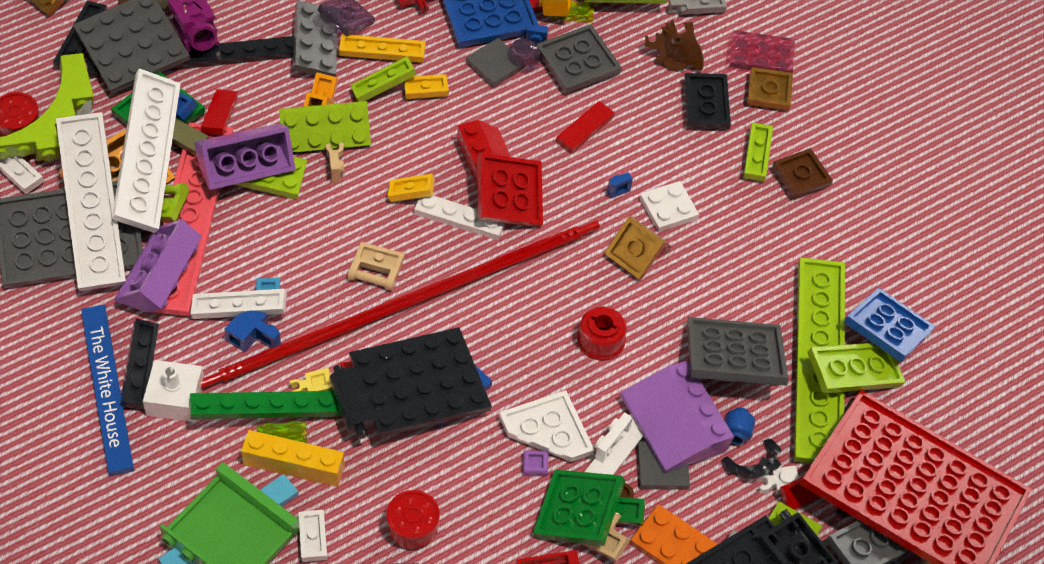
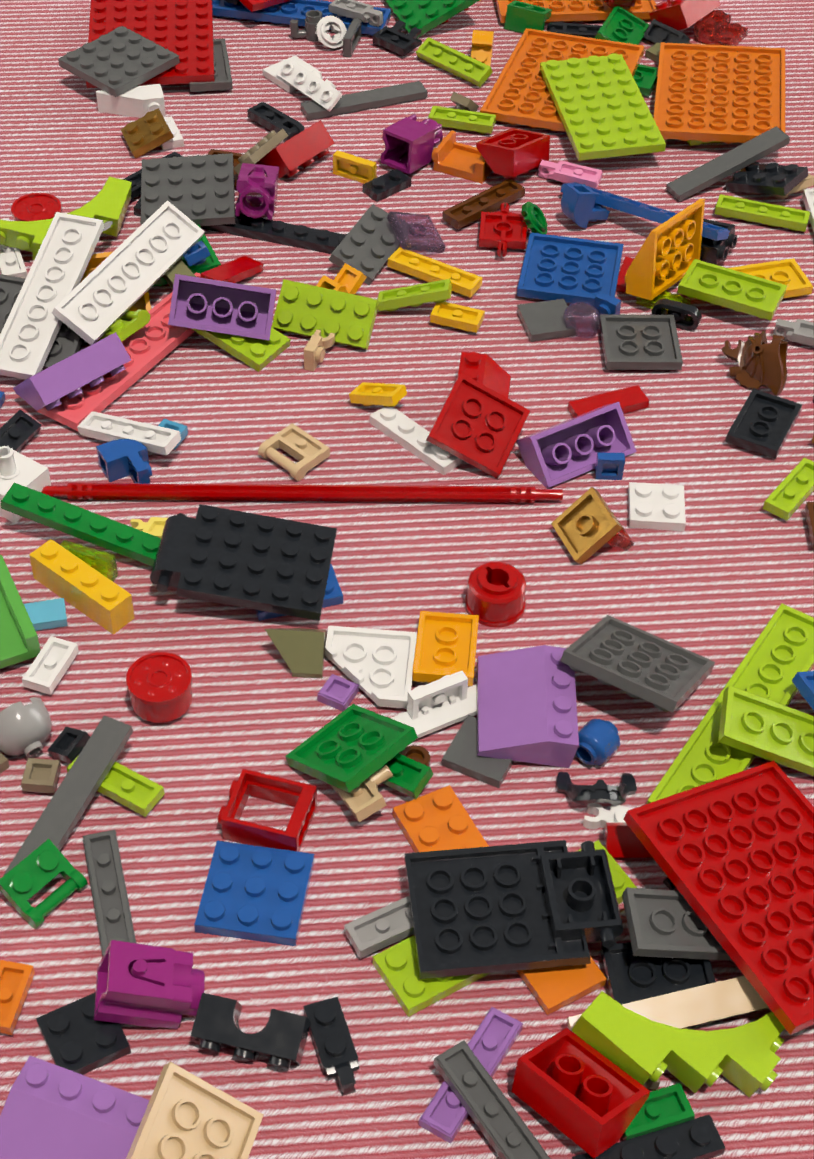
camera: 30 degrees right, 10 degrees down
none -> olive slope [265,628,328,679]
none -> light orange plate [412,611,479,686]
none -> medium lavender slope [516,402,637,488]
none -> black plate [651,299,702,331]

